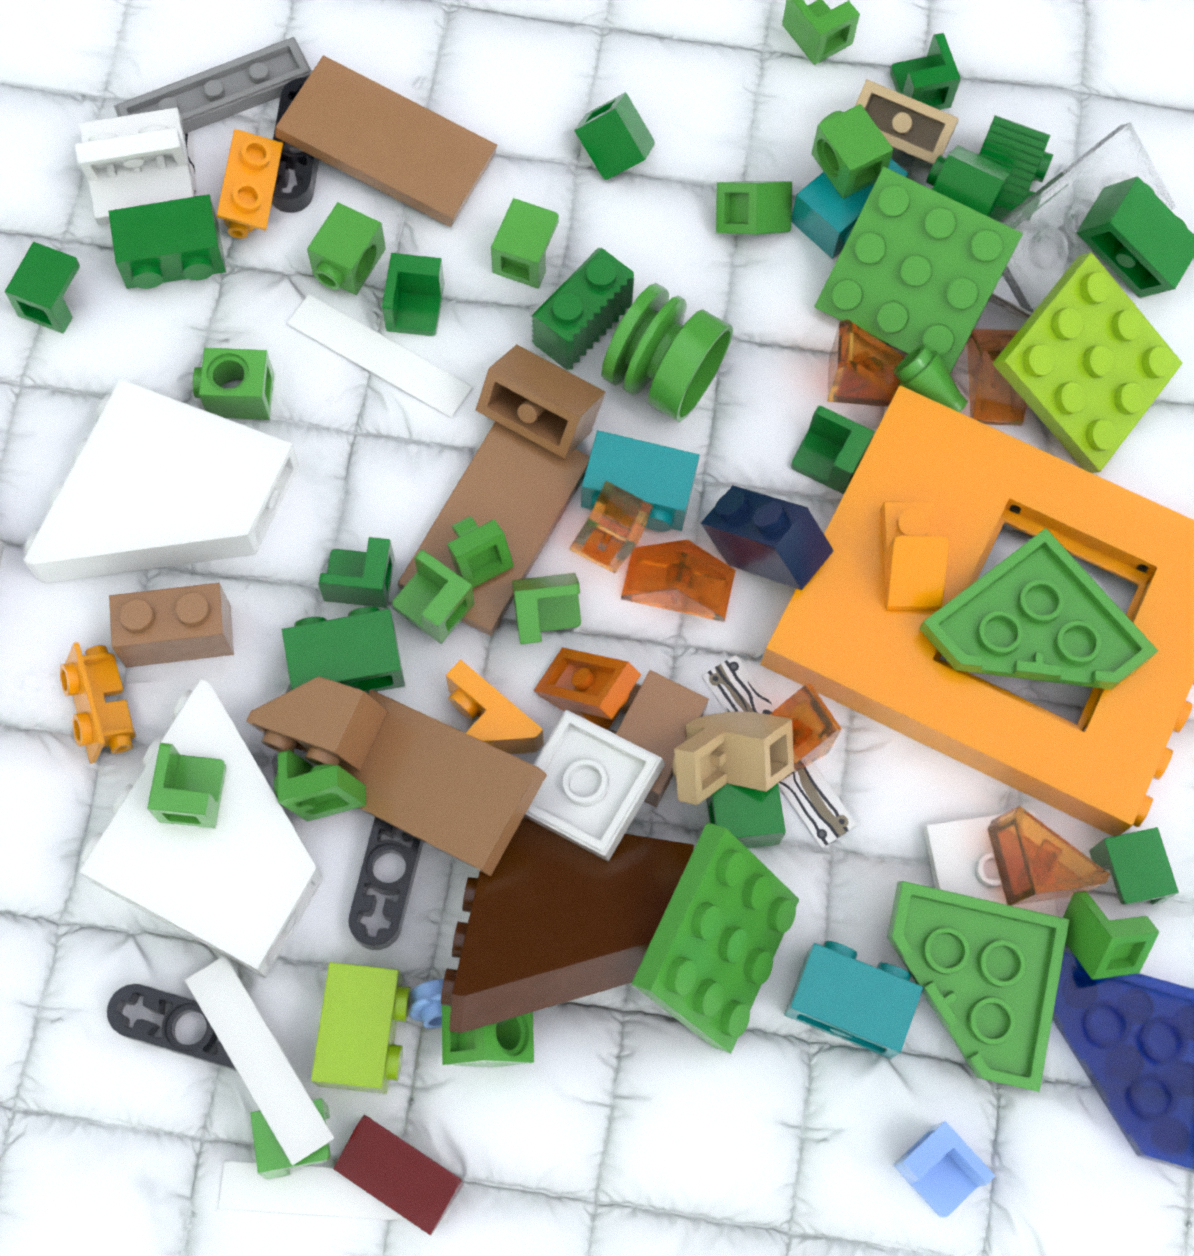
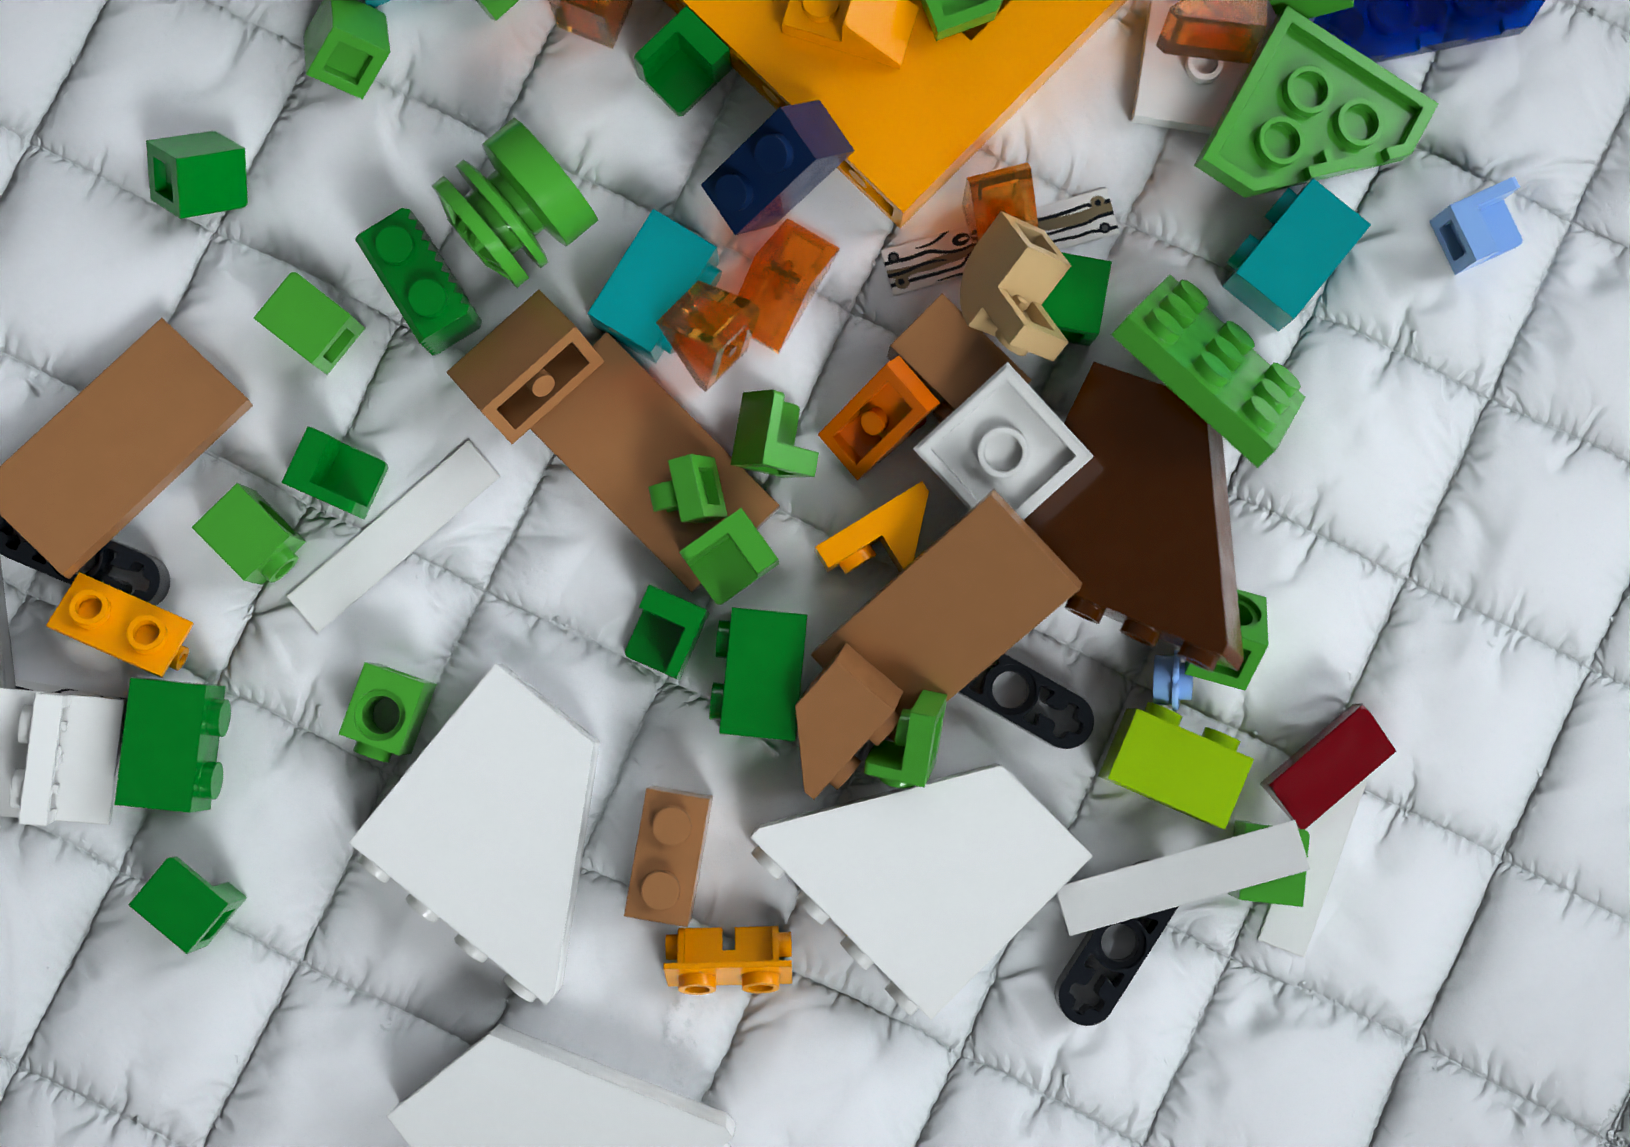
camera: 75 degrees left, 15 degrees up
bright green panel [147,743,226,828] -> none

